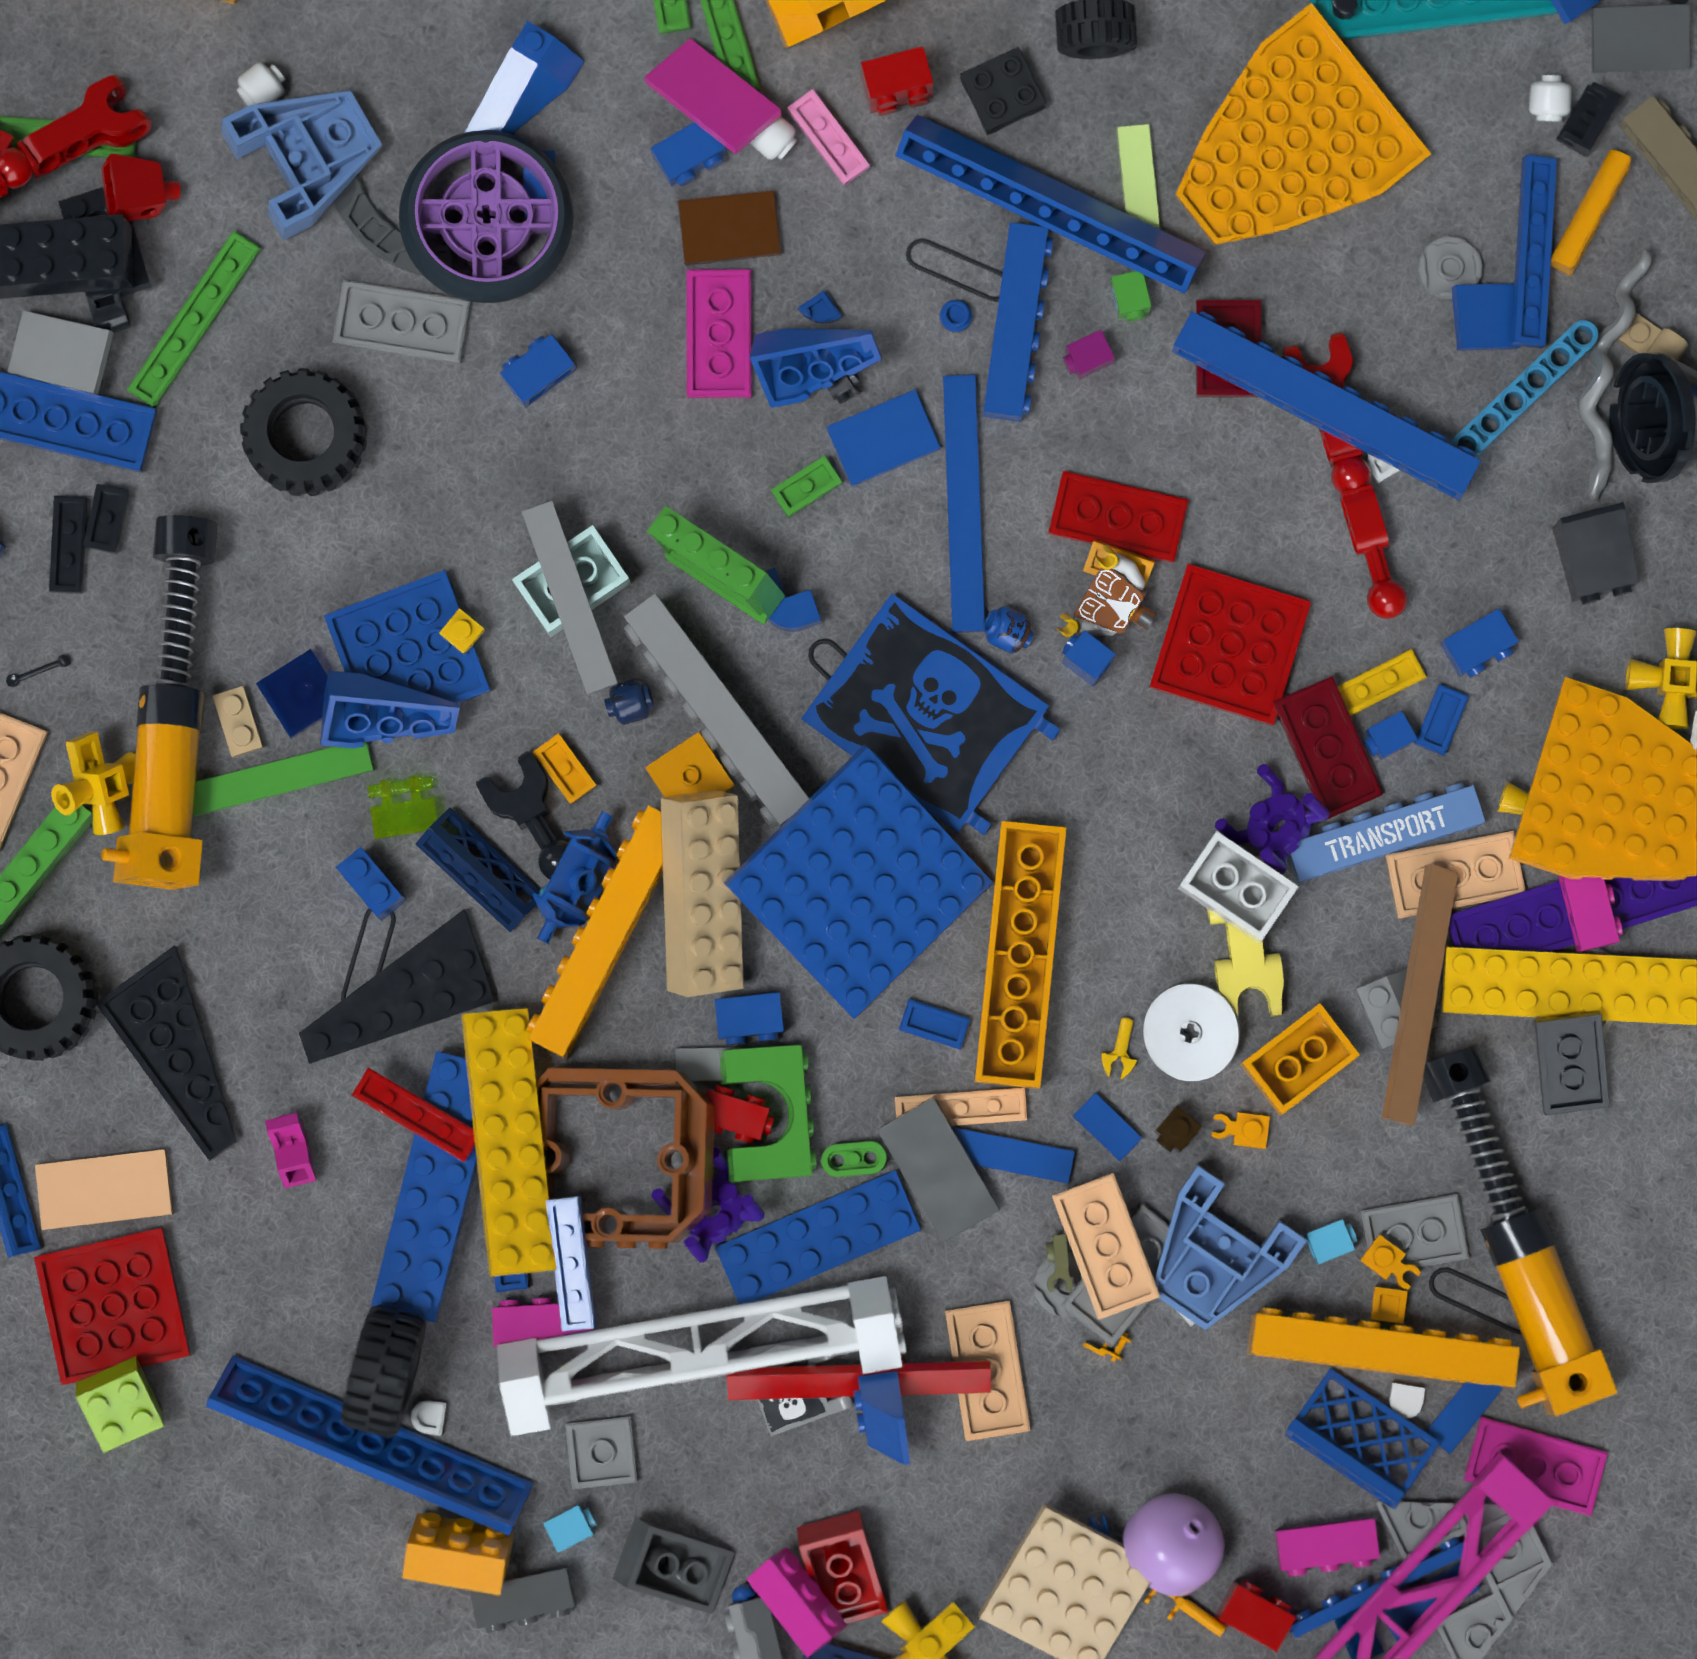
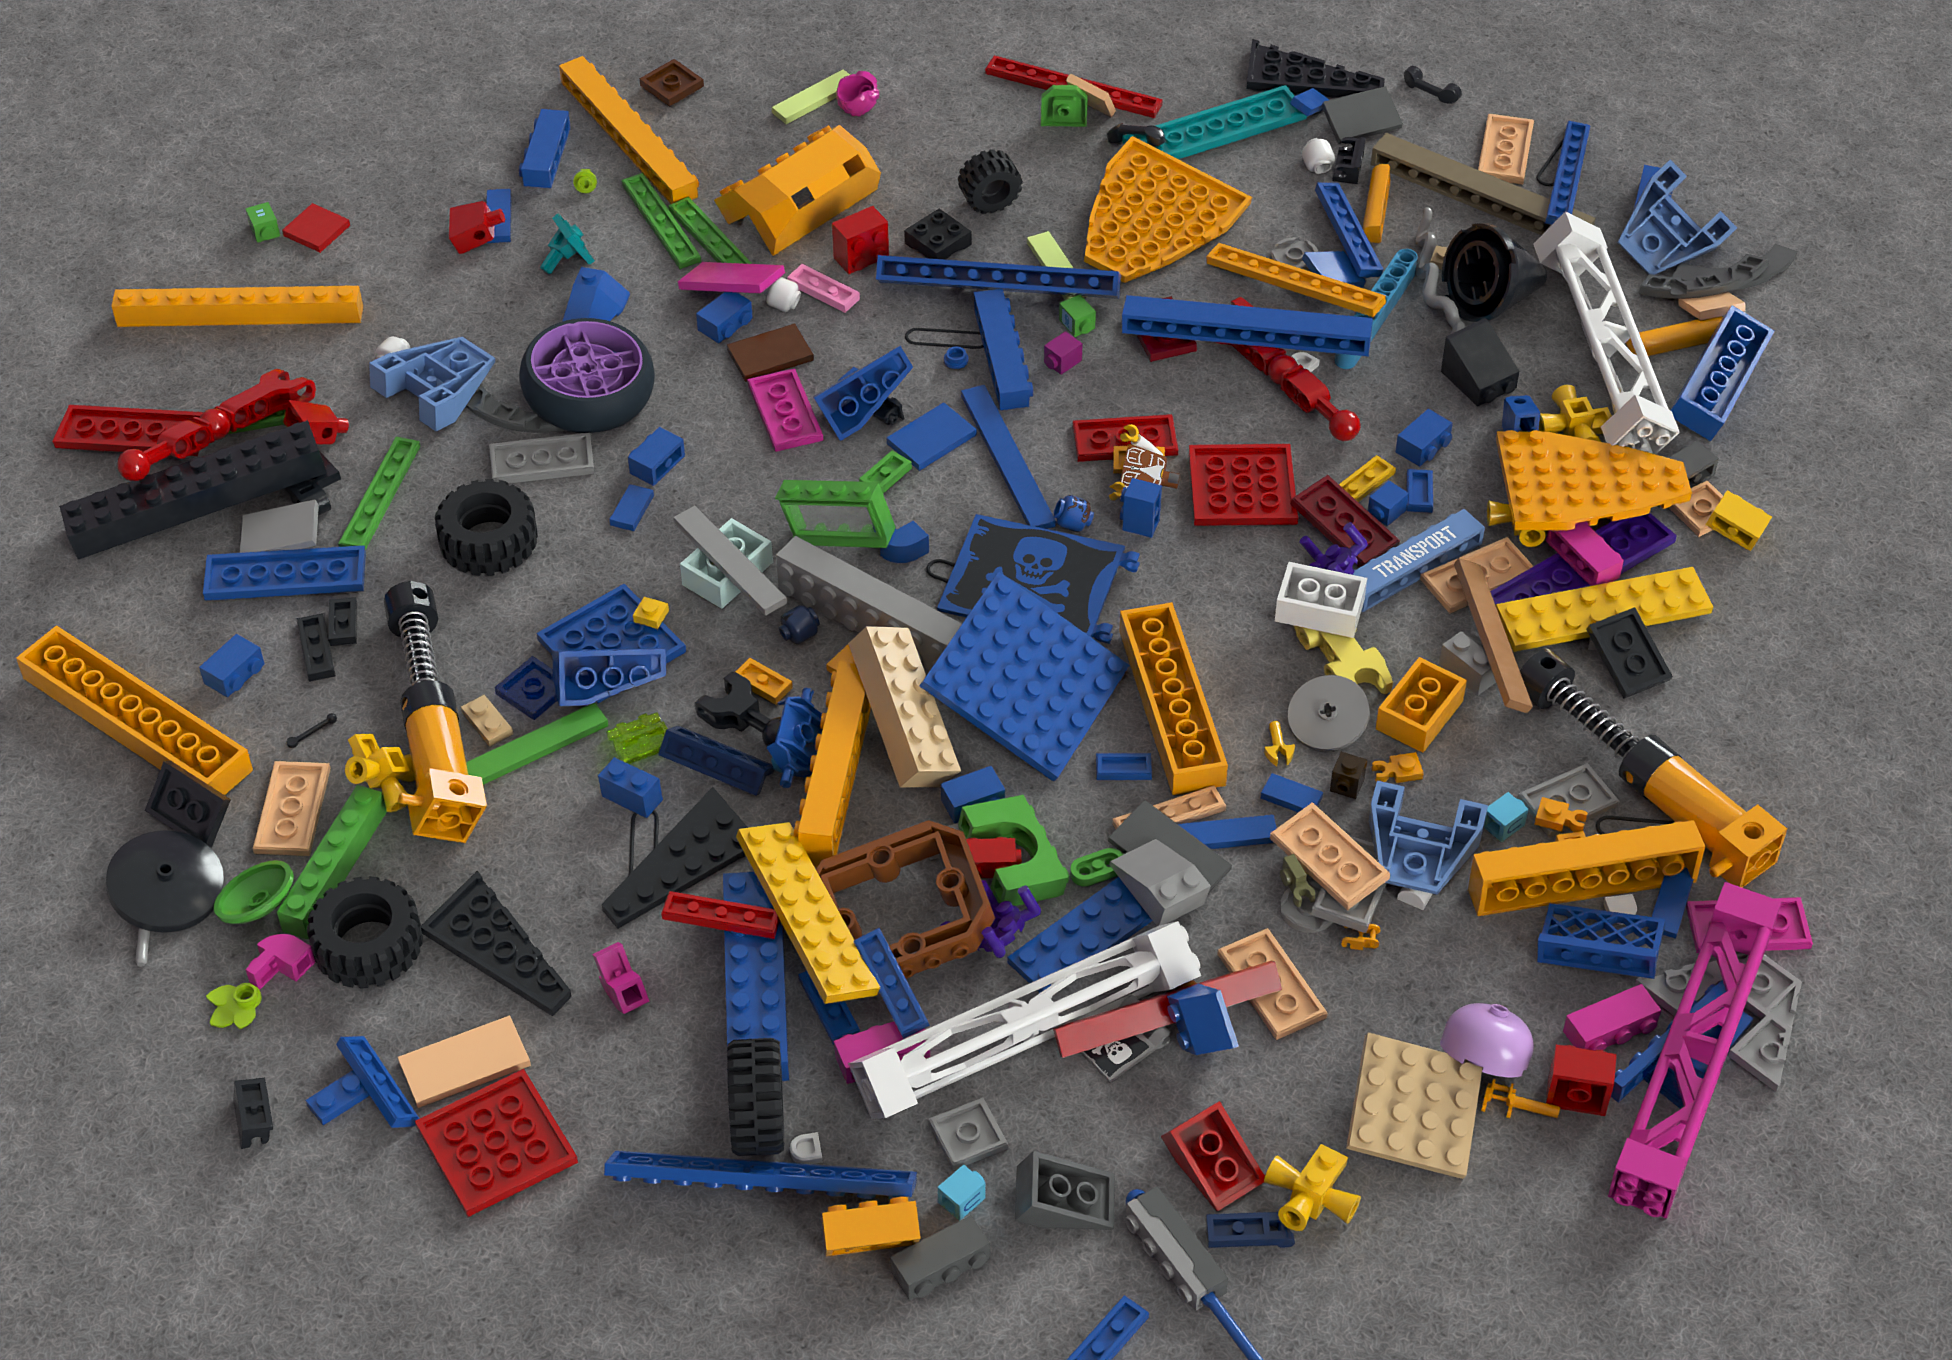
camera: 20 degrees left, 35 degrees down
lime brick [76,1356,164,1453] -> none
dark pink brick [746,1547,848,1658] -> none
none -> blue tile [609,484,654,531]
none -> light grey slope [1109,839,1211,926]
none -> light orange plate [1206,243,1386,317]
none -> blue torso [1502,395,1540,432]

